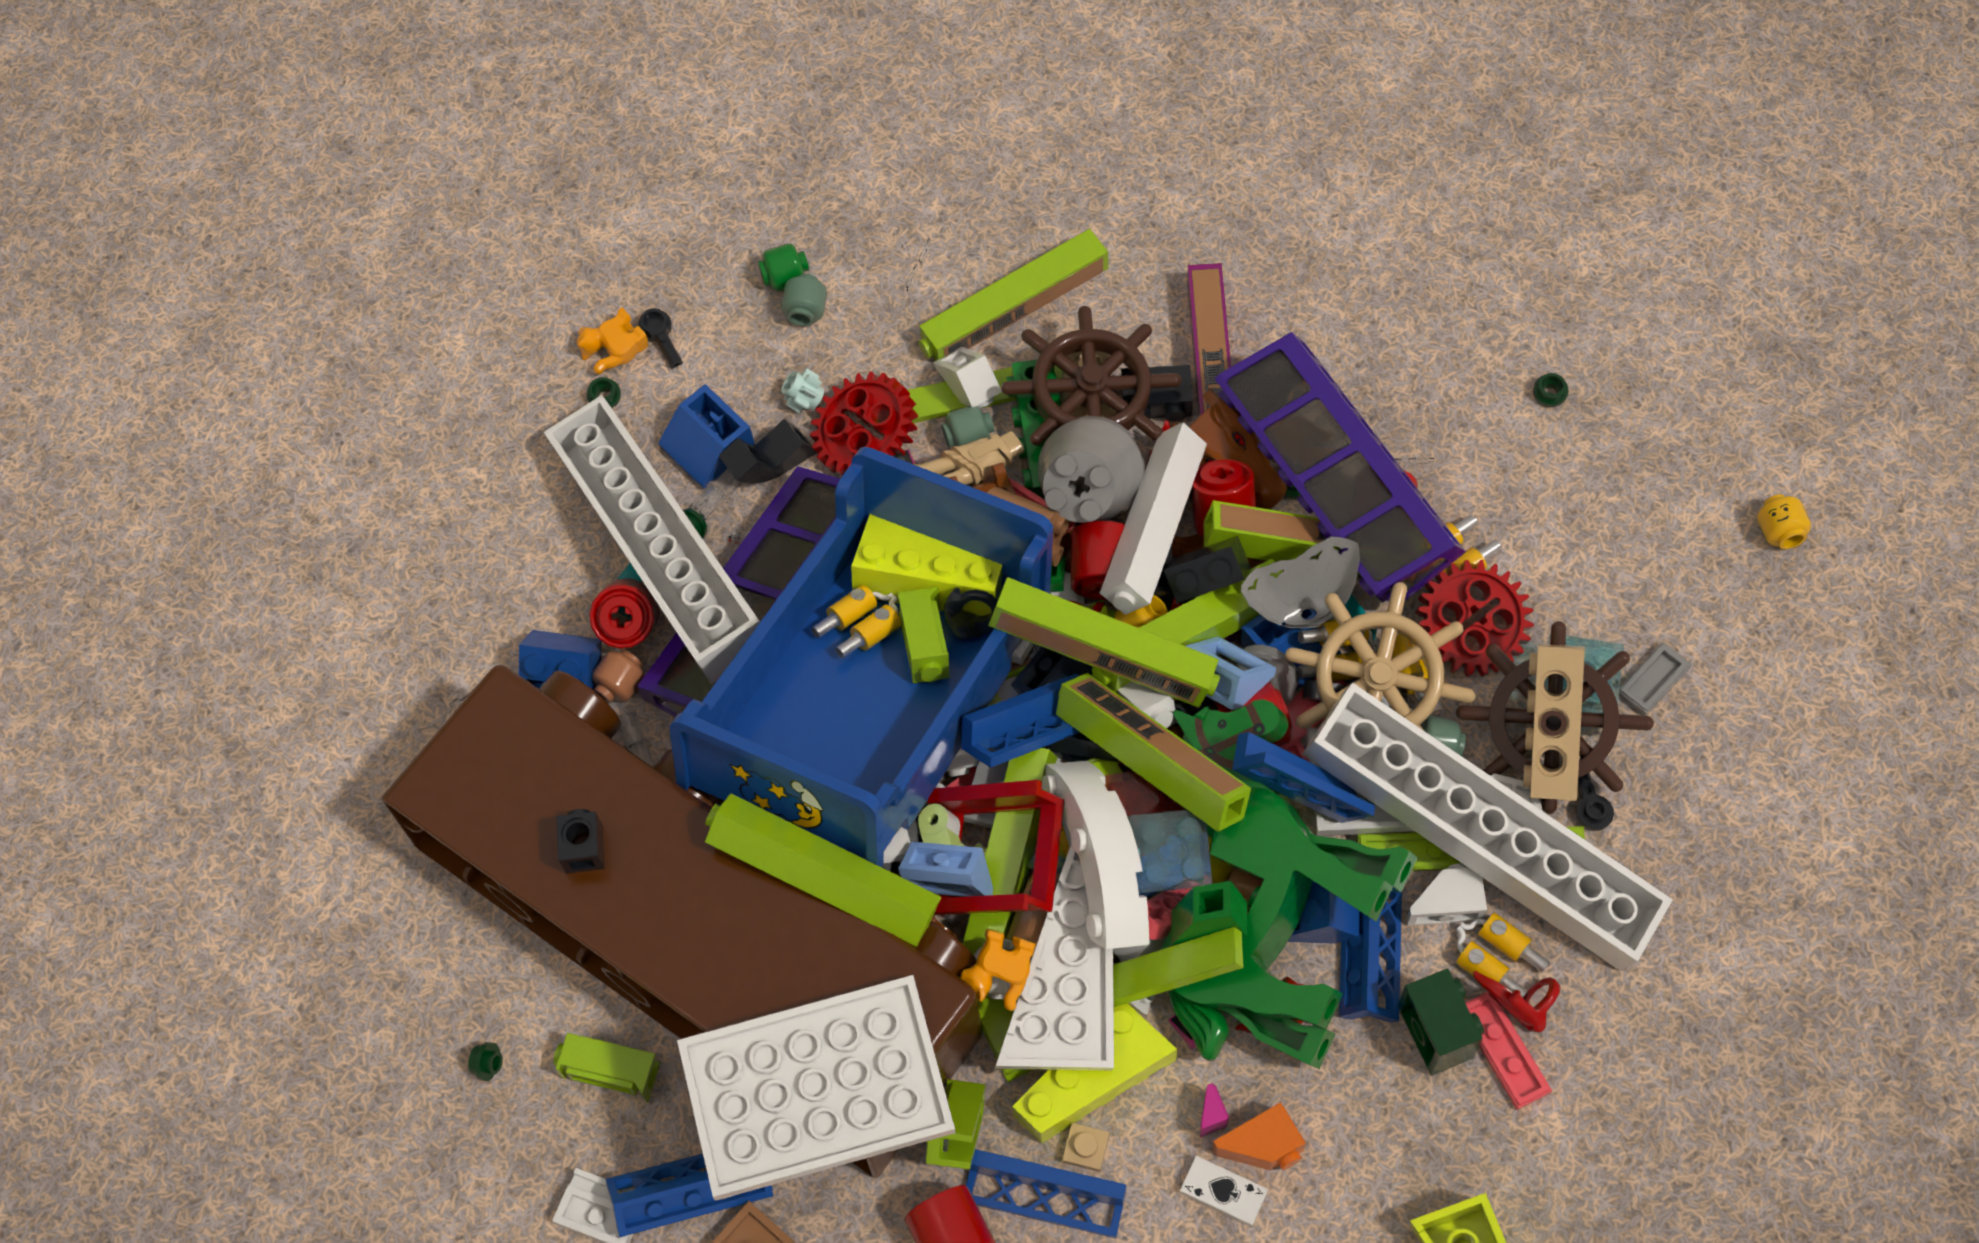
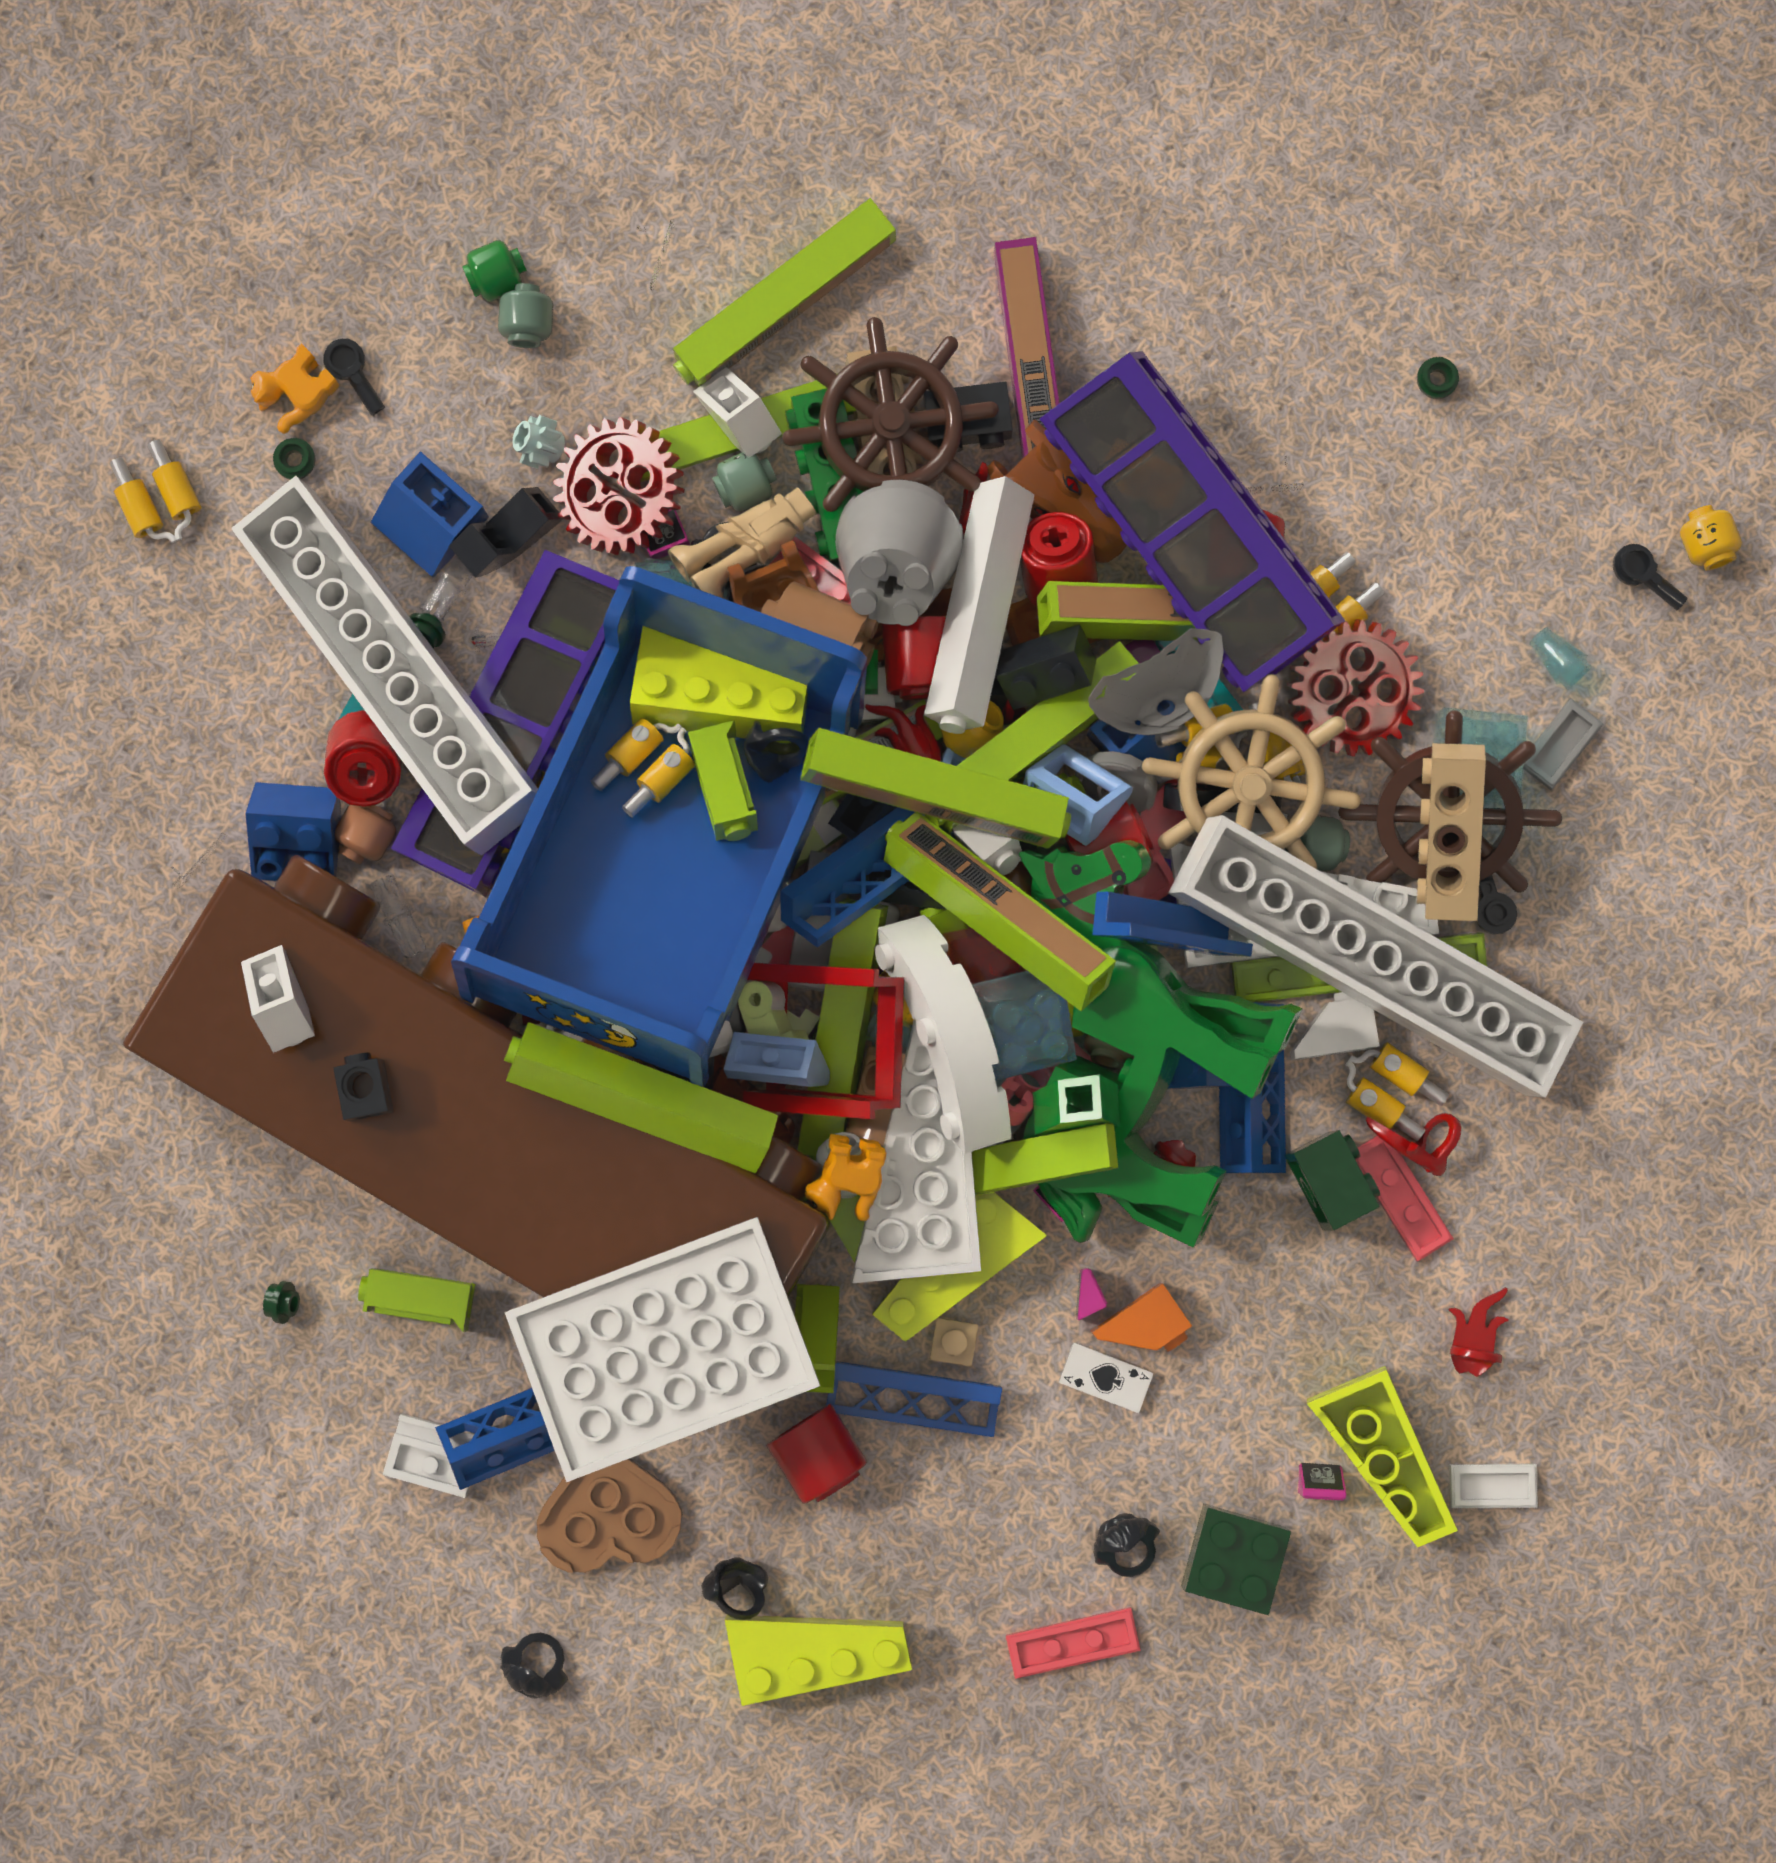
camera: 10 degrees left, 20 degrees up
none -> yellow piece [110,439,201,543]
none -> white slope [241,945,315,1053]
none -> red piece [1448,1287,1509,1377]
none -> clear light blue cone [1529,627,1592,689]
none -> black plate [1613,544,1688,611]

